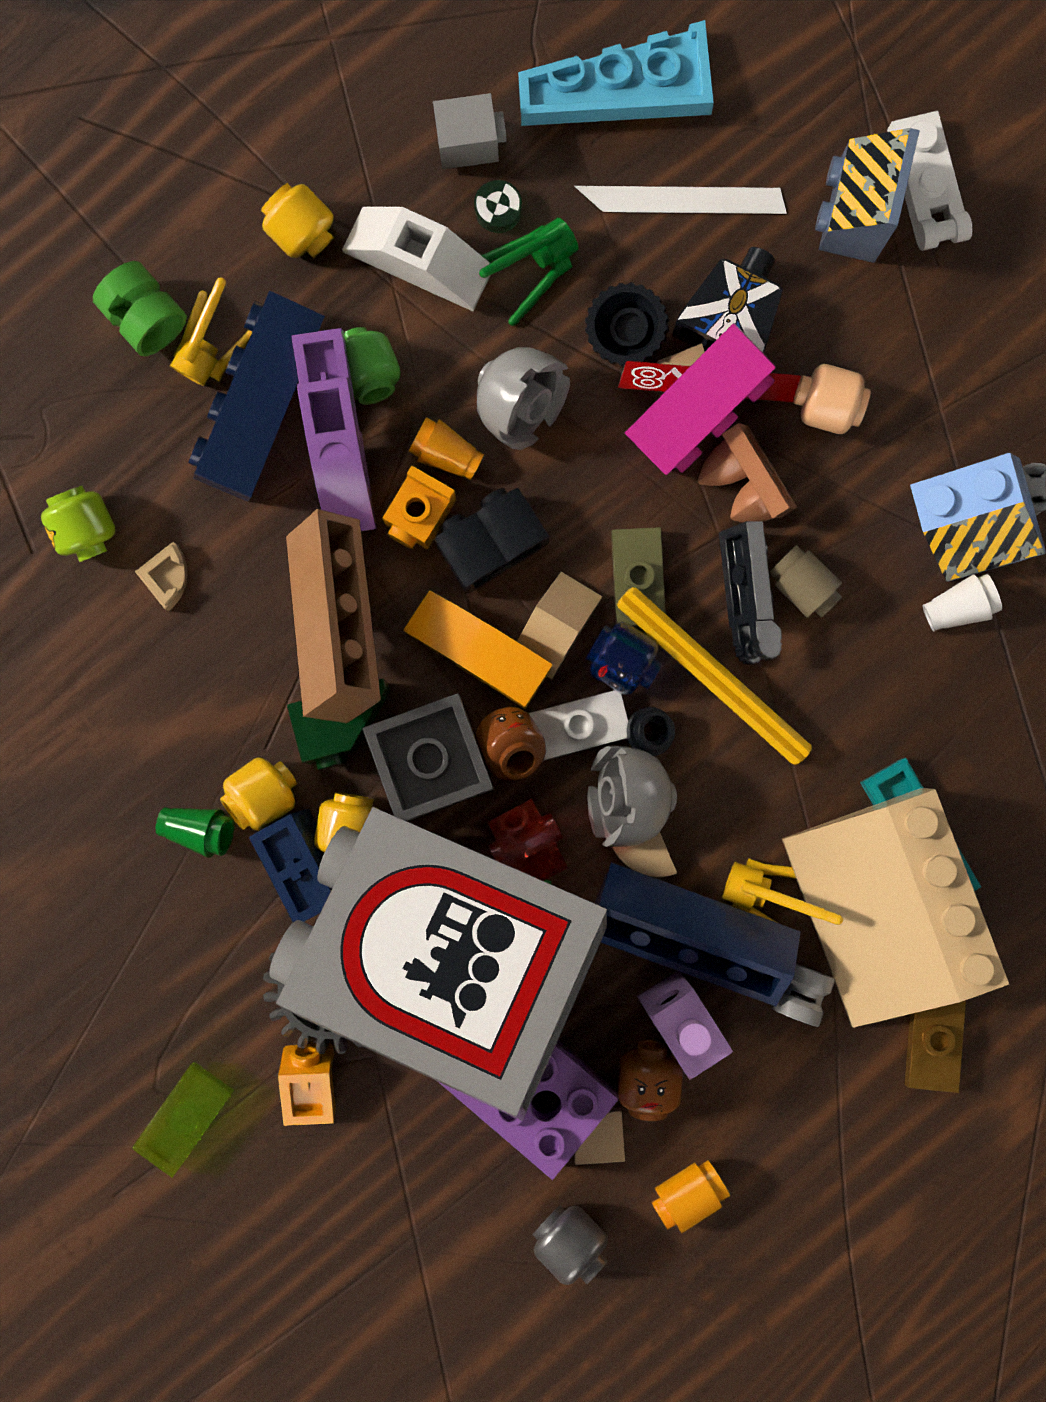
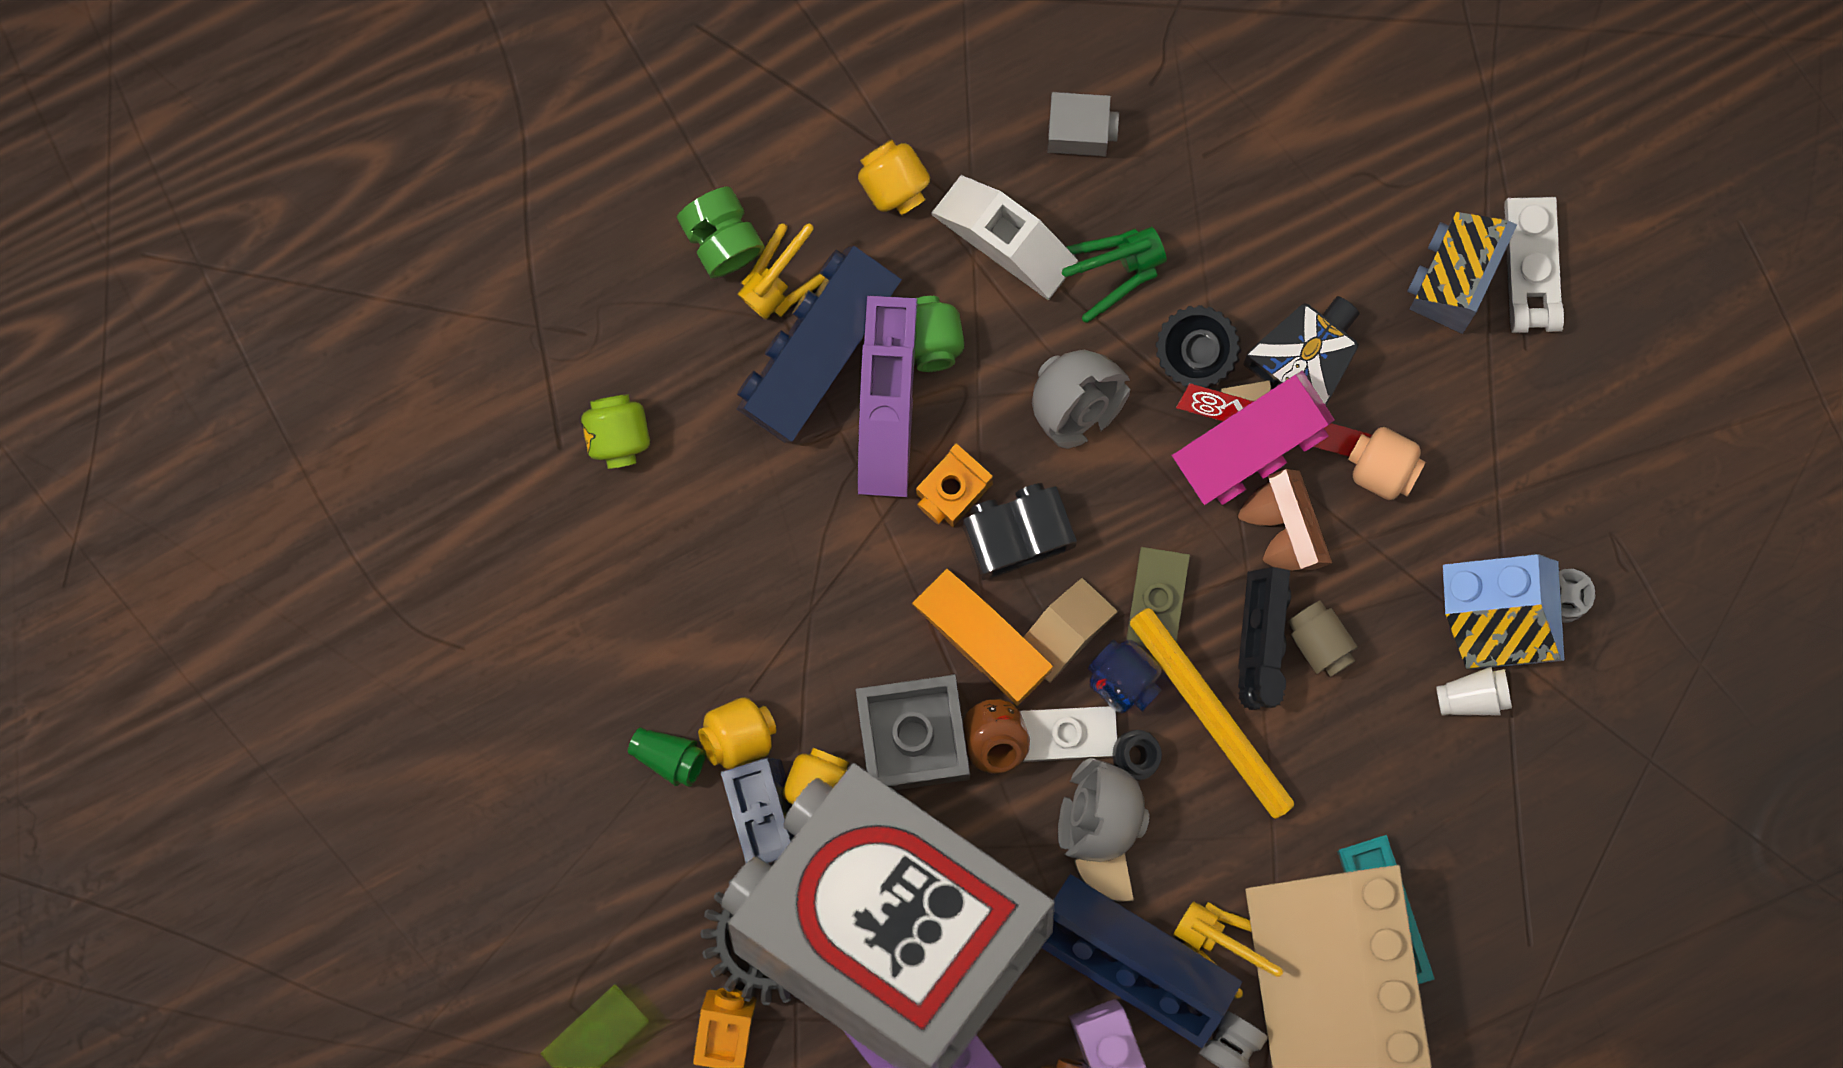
camera: 15 degrees right, 5 degrees down
tan tile [135,541,187,611] -> none
medium nougat brick [286,509,381,723] -> none
dark green slope [287,678,391,770] -> none
light orange cone [408,417,484,480] -> none
clear green tile [474,180,522,233] -> none
clear red brick [488,799,568,881] -> none
medium azure wing [518,20,714,126] -> none
white sticker [575,186,787,214] -> none

